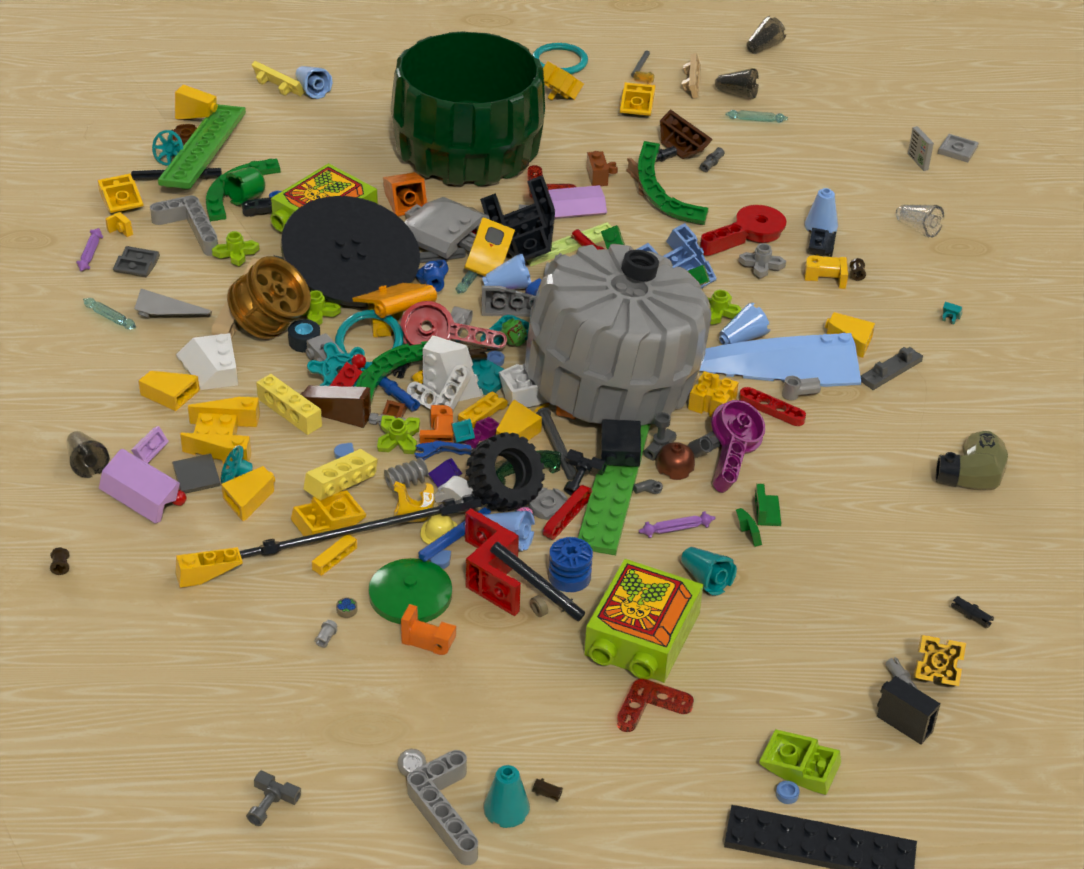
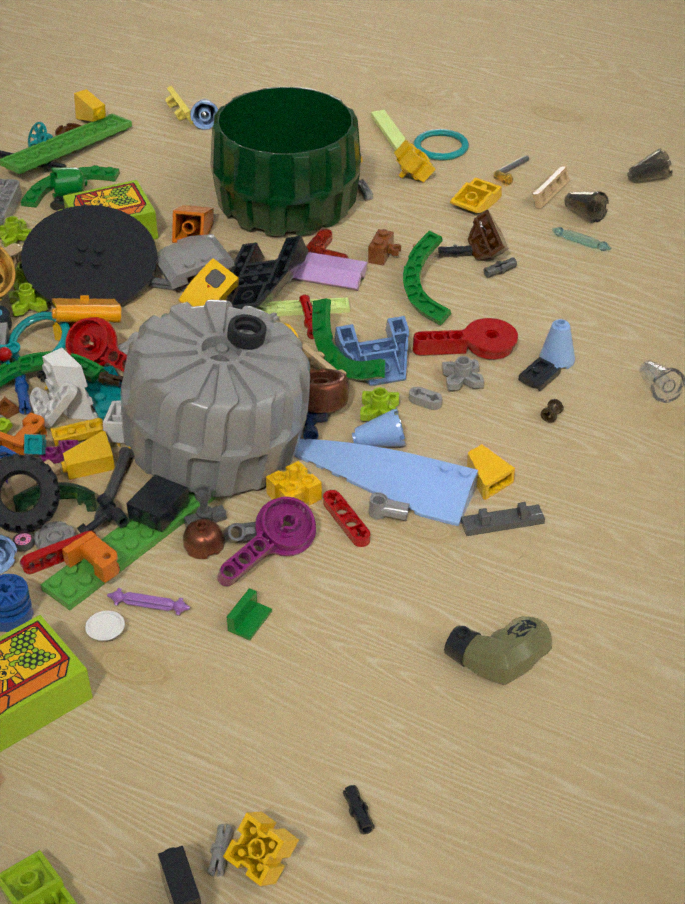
camera: 30 degrees right, 0 degrees up
blue piece [416,260,449,292] -> none
dark grey arm [633,479,663,494] -> none
teal cone [681,547,737,596] -> none
green slope [736,508,762,547] -> none
yellow piece [804,255,848,289] -> none
teal tile [943,301,962,324] -> none
none -> orange piece [62,531,120,583]
none -> white piece [85,611,125,641]
none -> light grey beam [409,387,442,410]

